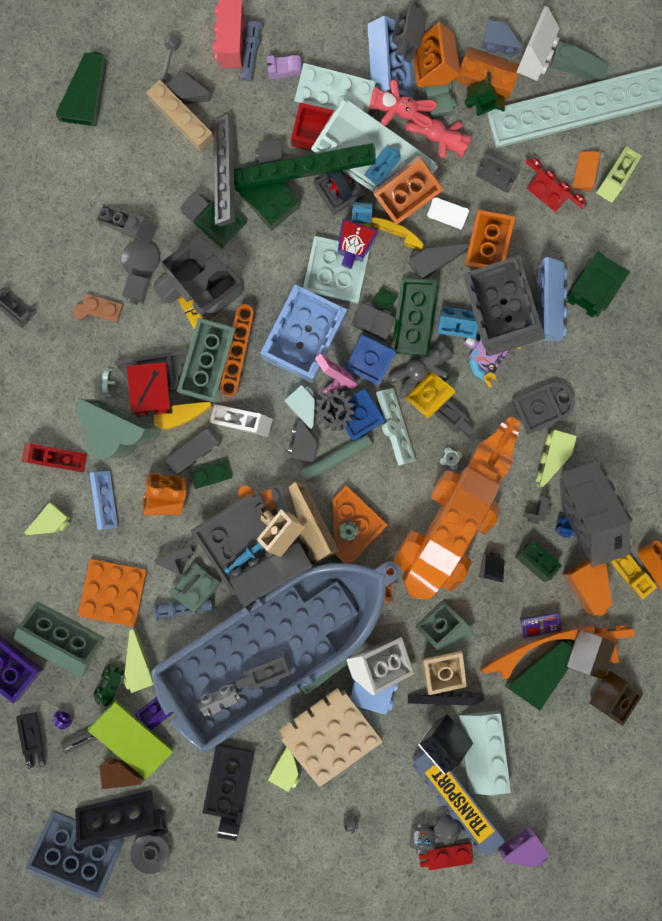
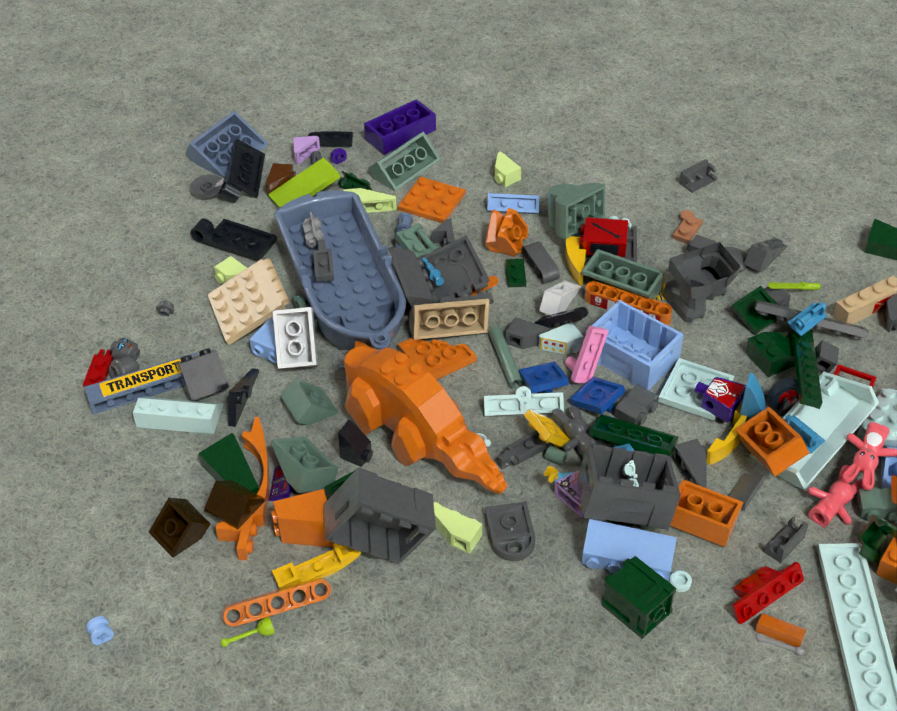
camera: 110 degrees right, 40 degrees down
red slope [21,443,87,473] -> none
tan brick [256,509,305,557] -> none
dark grey gear [314,389,357,431] -> none
sand green plate [340,521,359,541] -> none
dark green plate [372,287,398,311] -> none
tan slope [421,651,467,695] -> none
medium lavender slope [498,826,550,867] -> none
yellowish green slope [596,146,642,203] -> none
none -> sand green slope [271,437,339,493]
none -> lavender slope [293,136,320,165]
none -> black hinge [534,306,589,328]
none -> light aqua piece [622,460,639,487]
none -> light aqua tile [669,570,692,592]
none -> lime piece [768,282,821,290]
none -> dark azure hinge [787,302,827,337]

